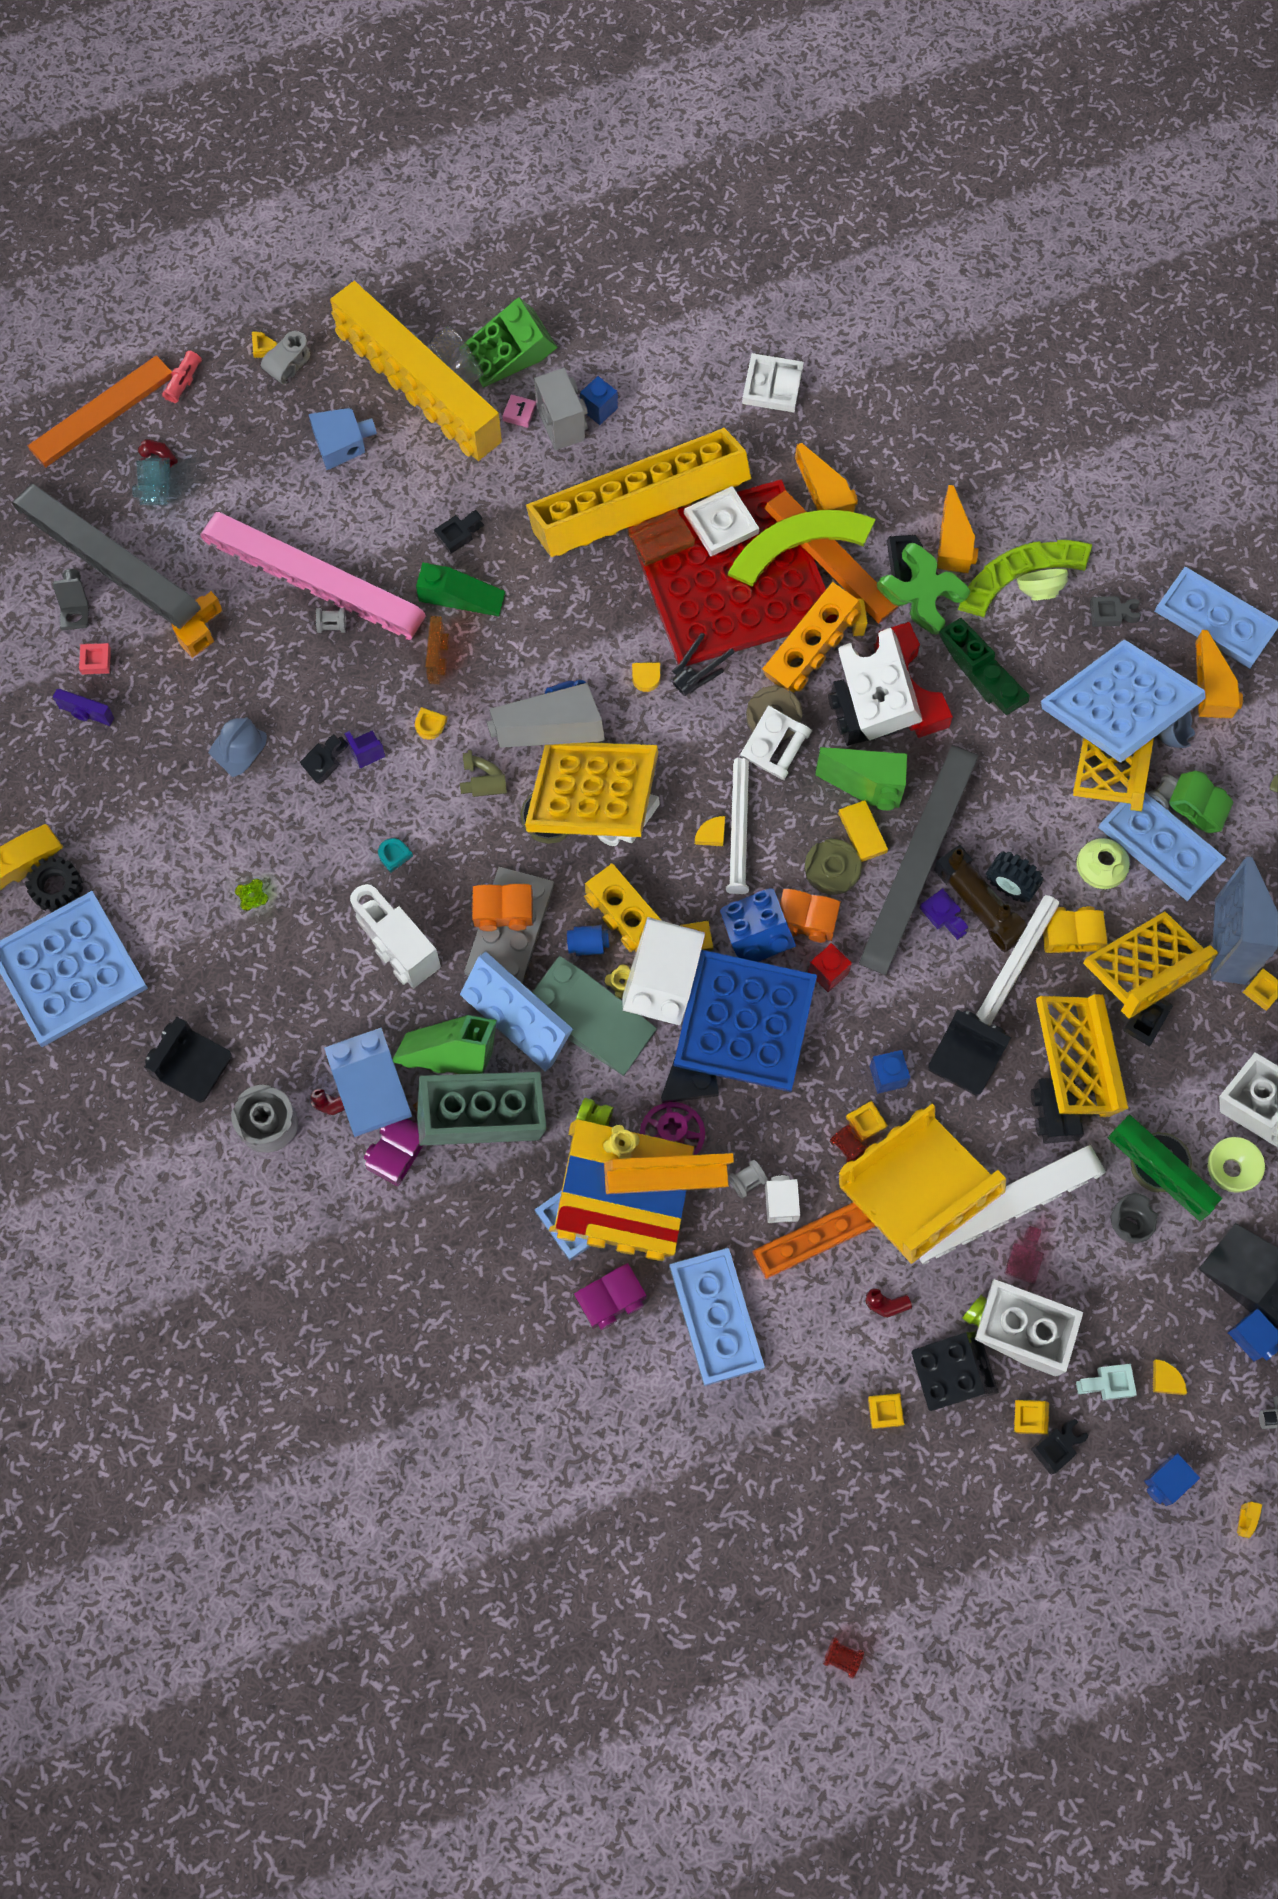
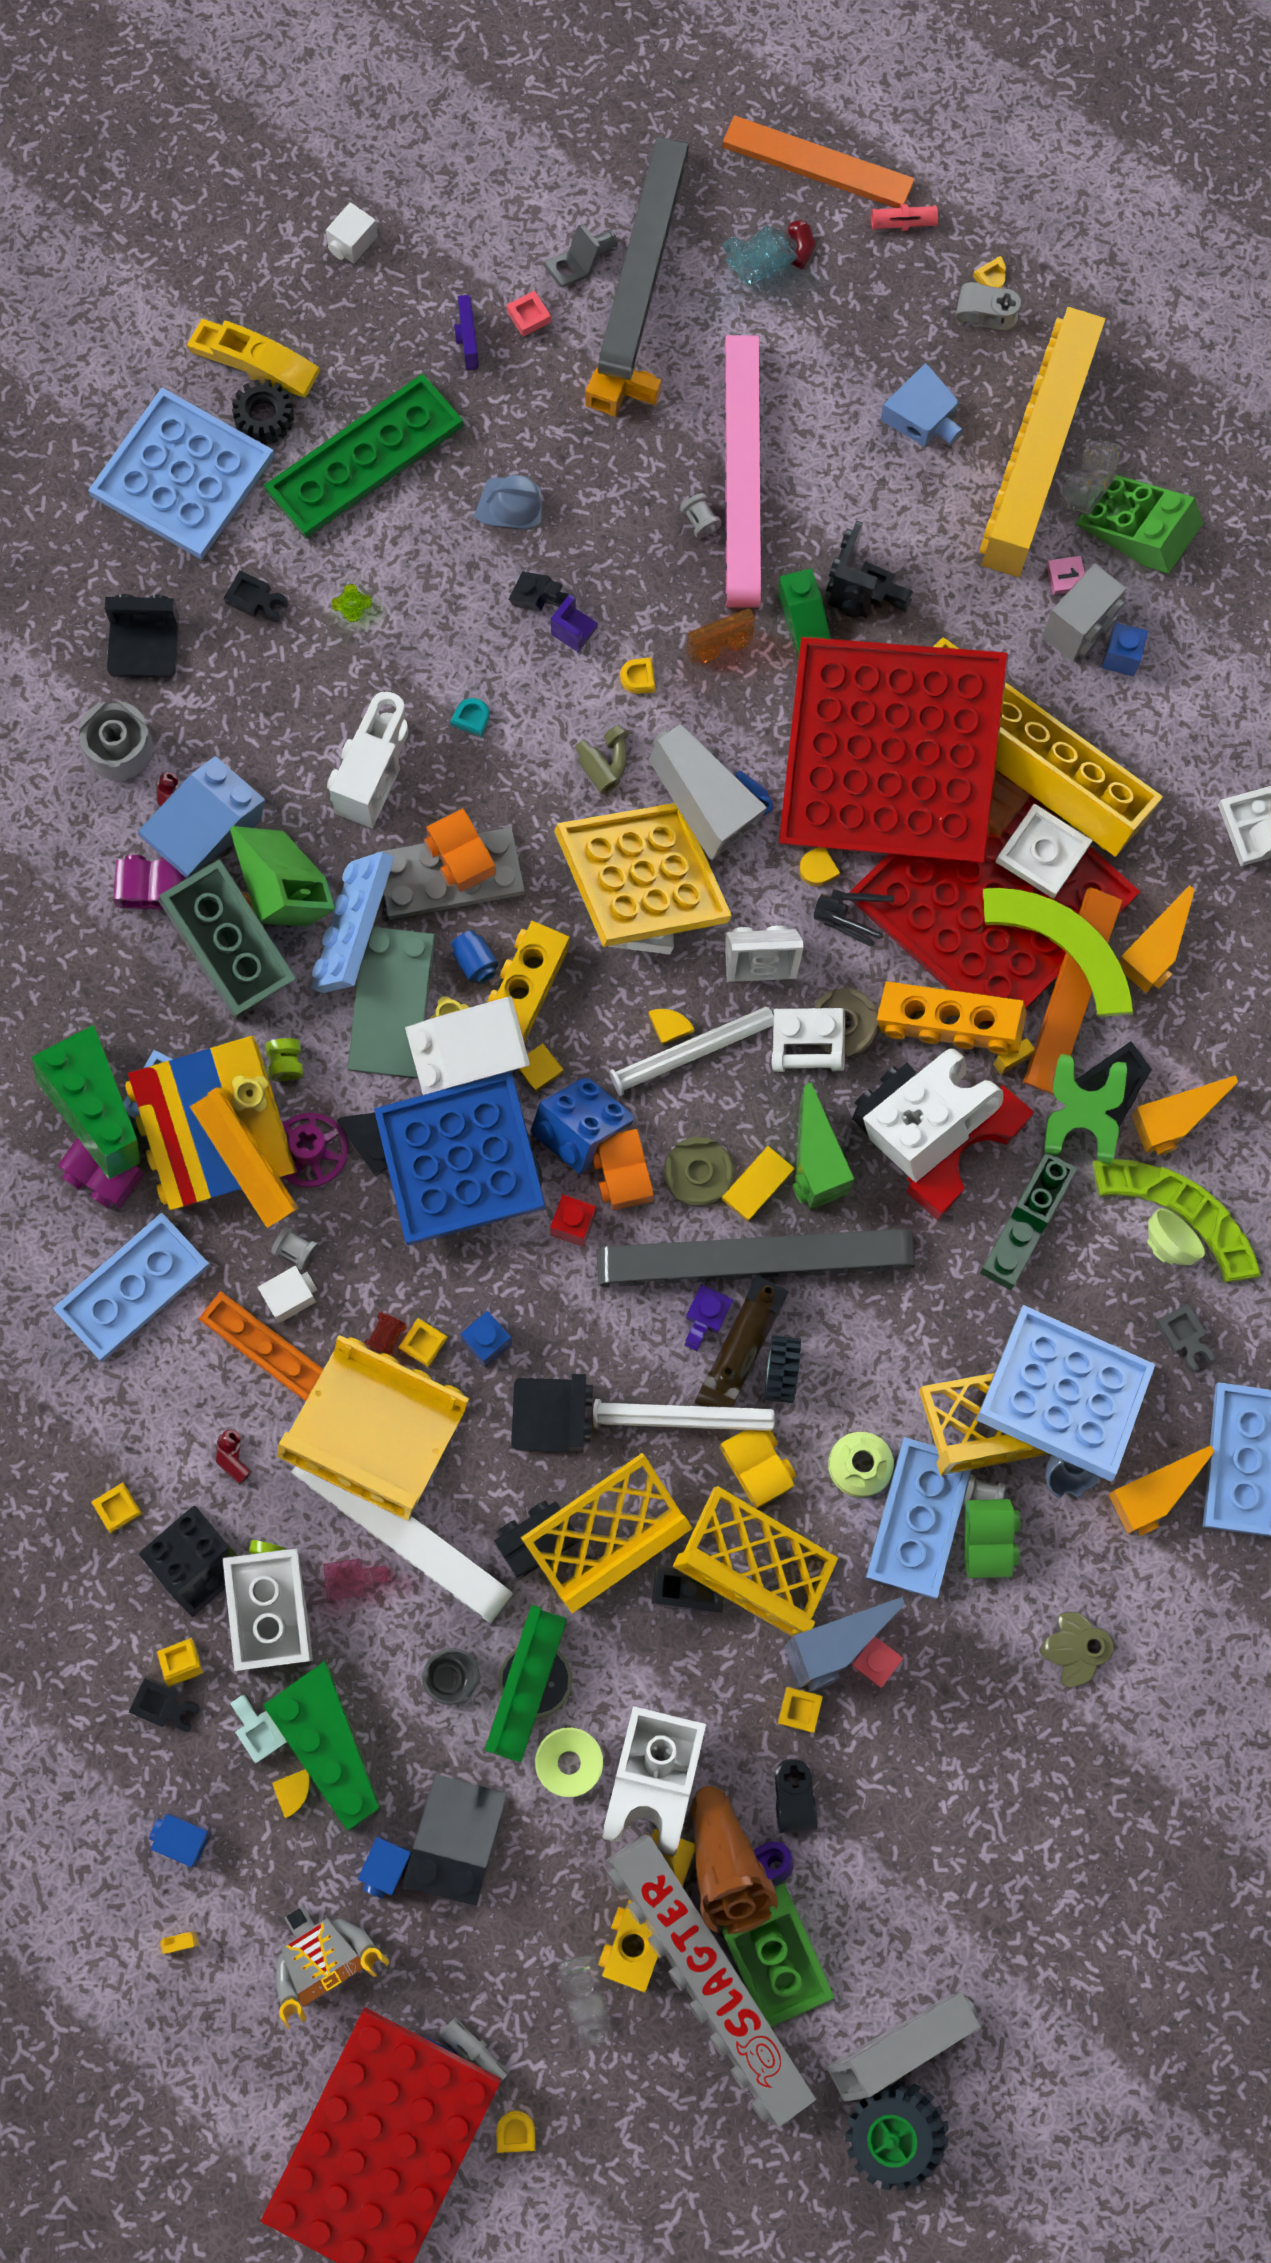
camera: 60 degrees right, 5 degrees up
none -> green wedge [32,1025,140,1180]
none -> black plate [224,570,289,622]
none -> green wedge [262,1661,381,1831]
none -> green plate [264,373,464,539]
none -> white slope [725,926,804,982]
none -> red plate [779,637,1009,863]
none -> black bracket [826,521,877,618]

